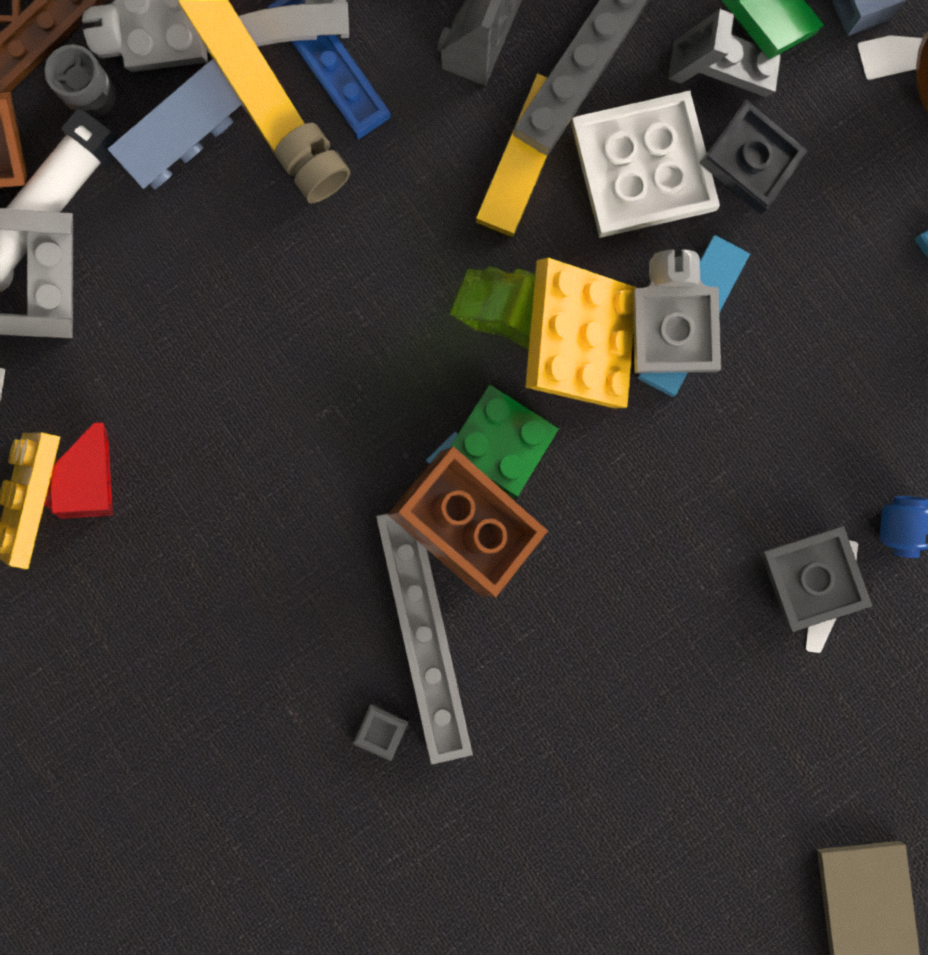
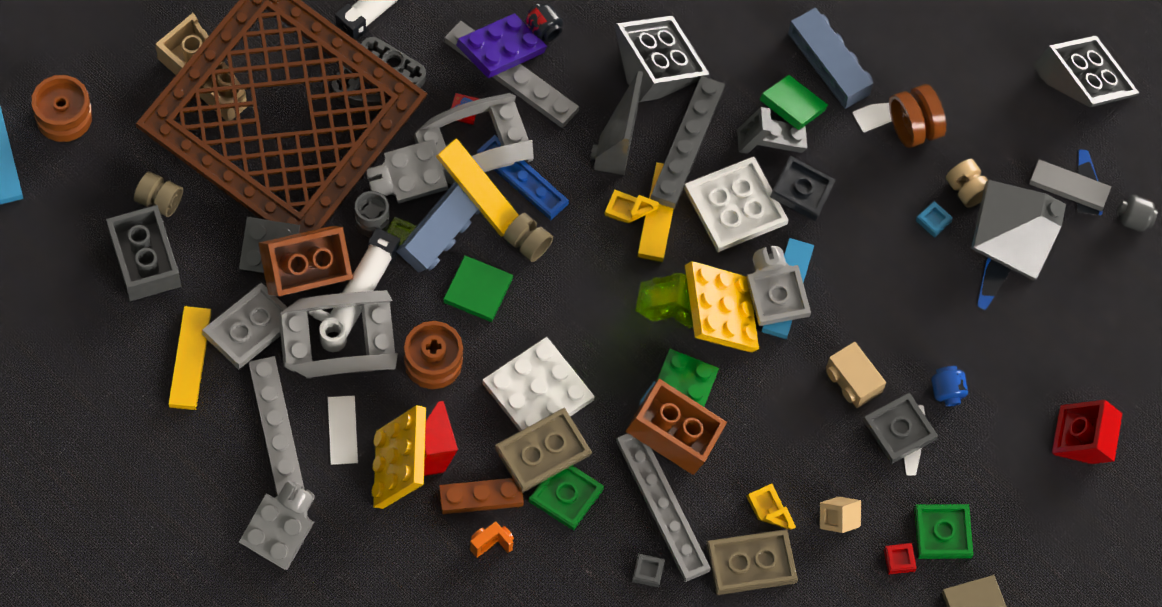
camera: 15 degrees left, 20 degrees down
none -> clear neon green tile [387,217,417,245]
none -> dark orange wheel [404,321,463,390]
none -> dark orange plate [439,478,524,514]
none -> green tile [444,256,513,322]
none -> orange bracket [470,522,514,558]
none -> white plate [482,337,595,431]
none -> dark tan tile [494,407,592,493]
none -> green tile [529,465,604,531]
none -> yellow slope [605,190,659,223]
none -> dark tan tile [707,529,798,595]
none -> yellow slope [746,484,796,530]
none -> tan panel [820,497,861,533]
none -> tan brick [826,342,886,408]
none -> red tile [884,543,917,575]
none -> green tile [914,504,973,559]

